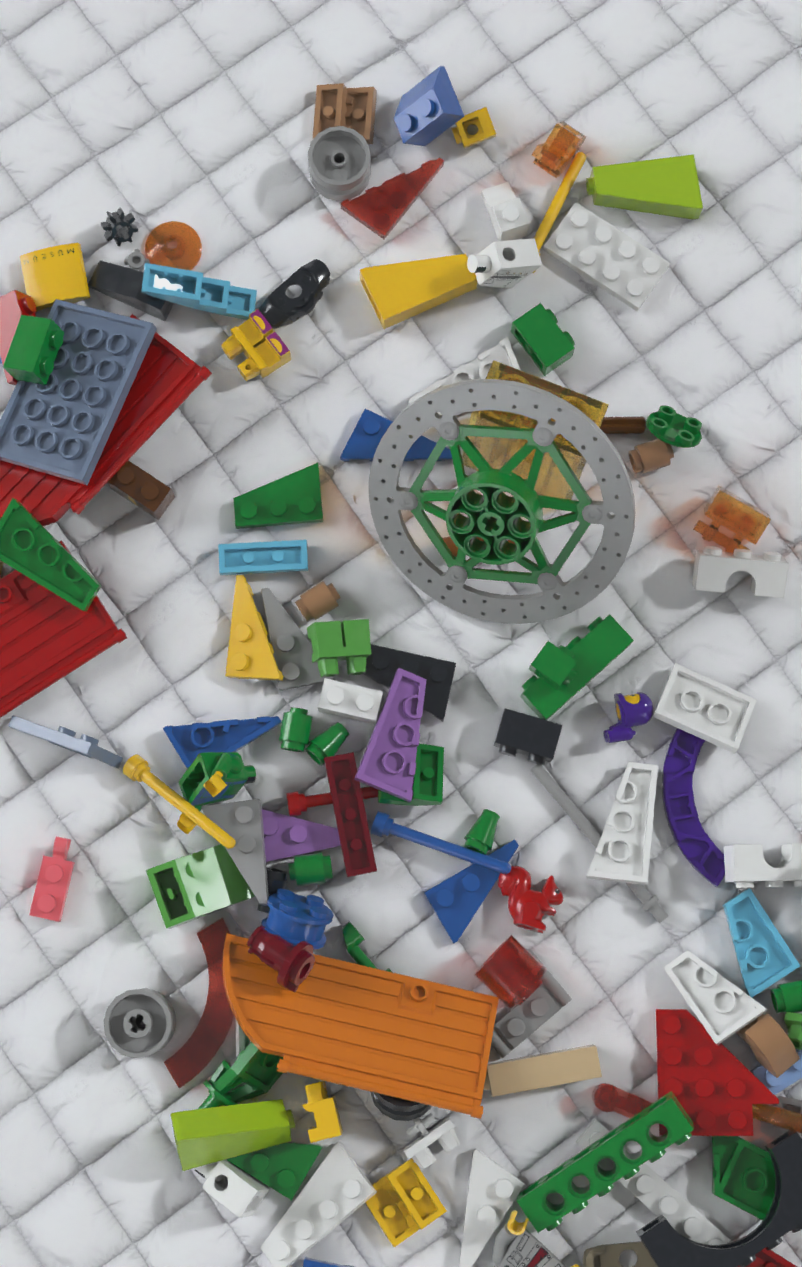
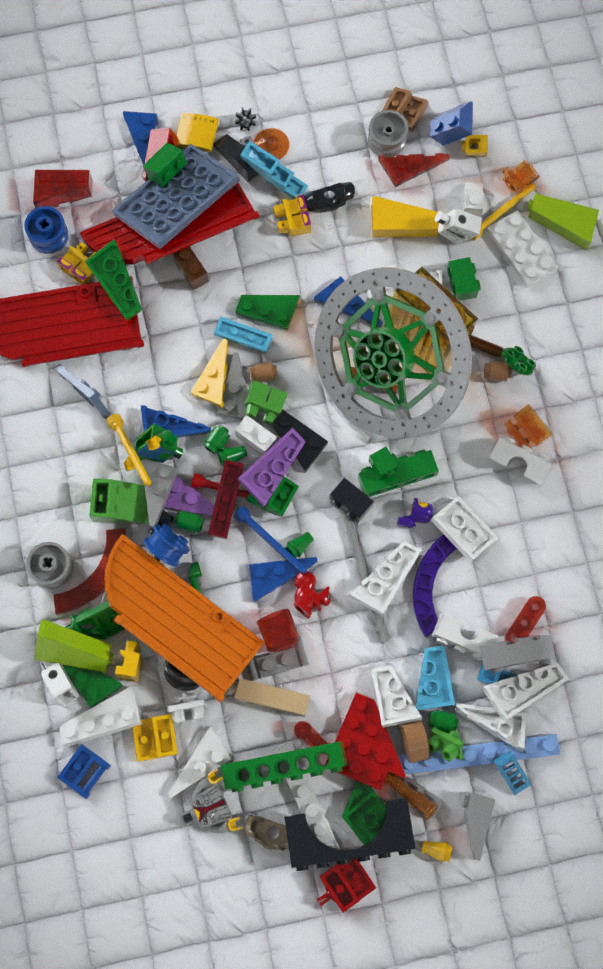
camera: 25 degrees right, 5 degrees down
coral plate [29,836,75,922] -> none
dark red piece [246,925,315,992] -> none

